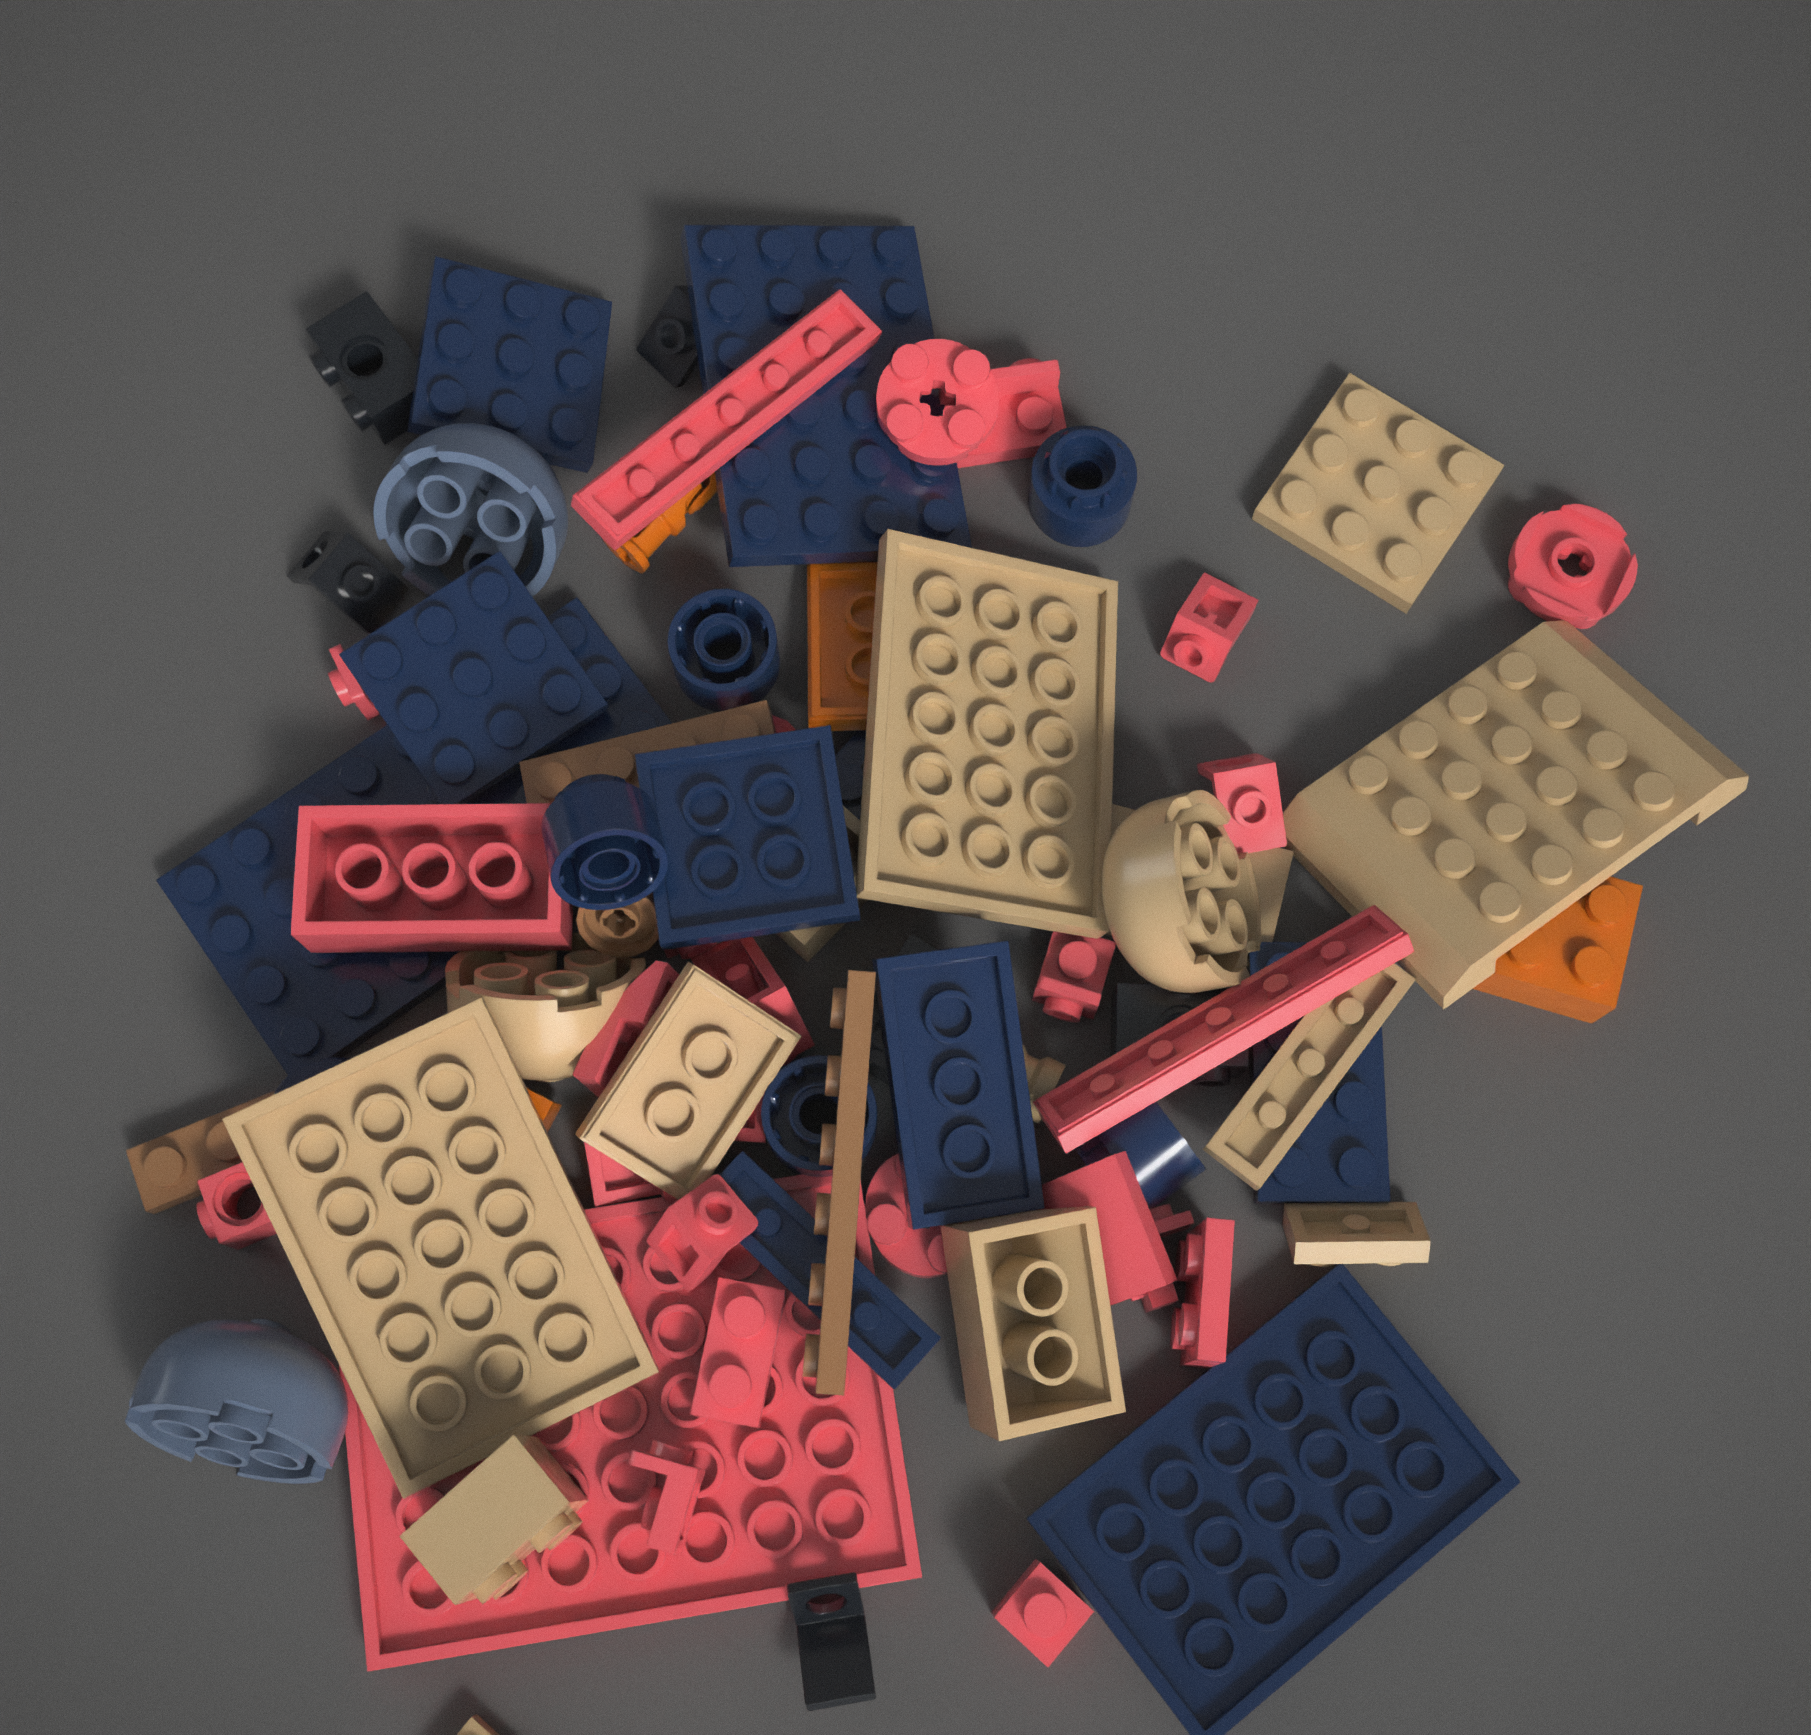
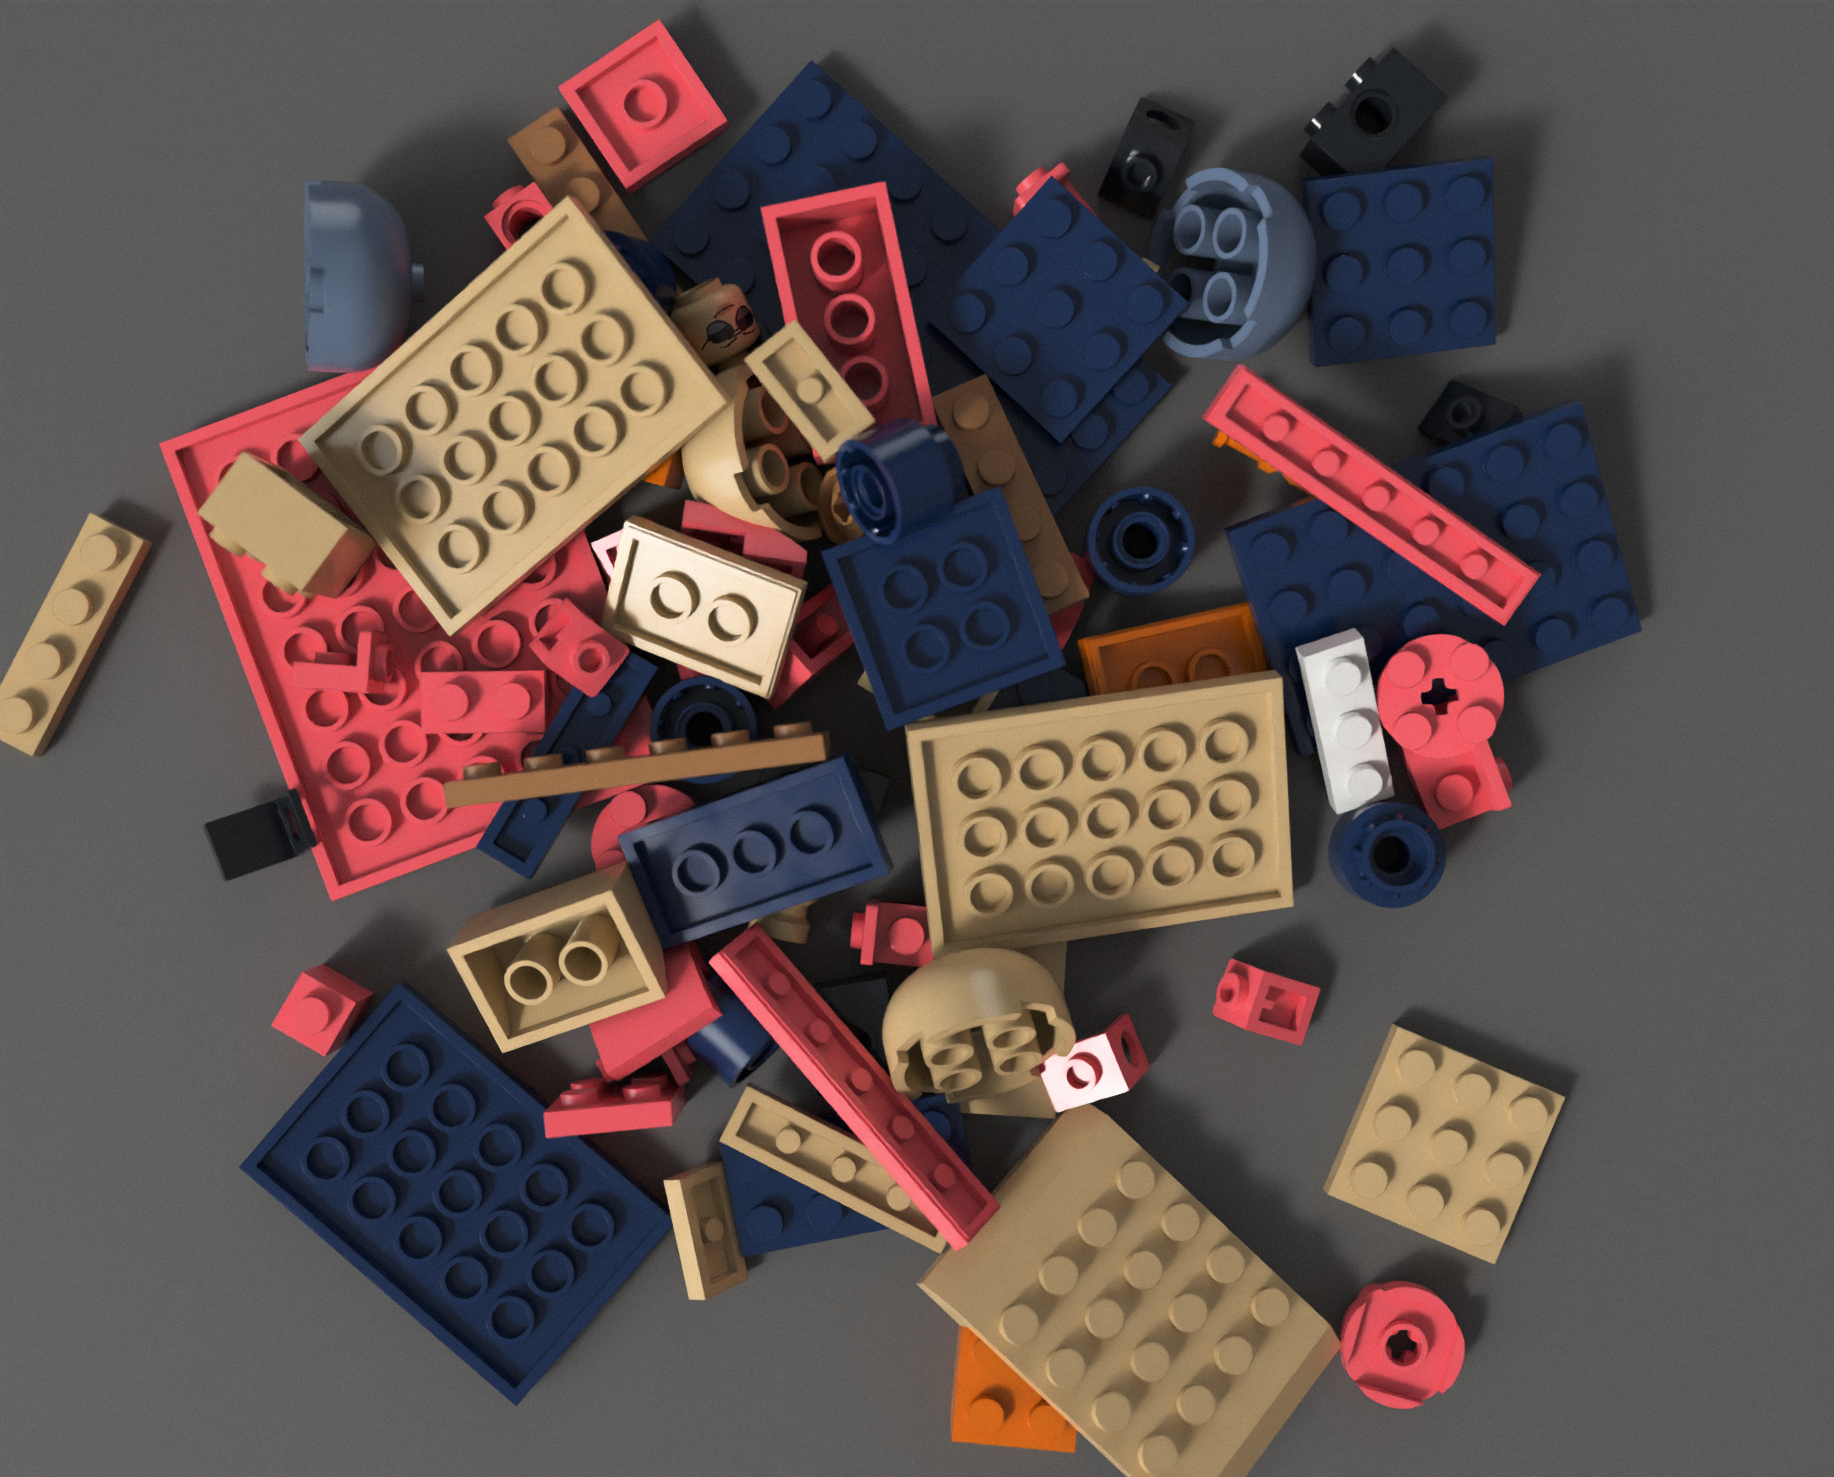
camera: 80 degrees right, 15 degrees up
none -> coral plate [558,19,730,195]
none -> tan head [670,277,761,373]
none -> tan plate [744,319,876,464]
none -> white plate [1295,628,1395,815]

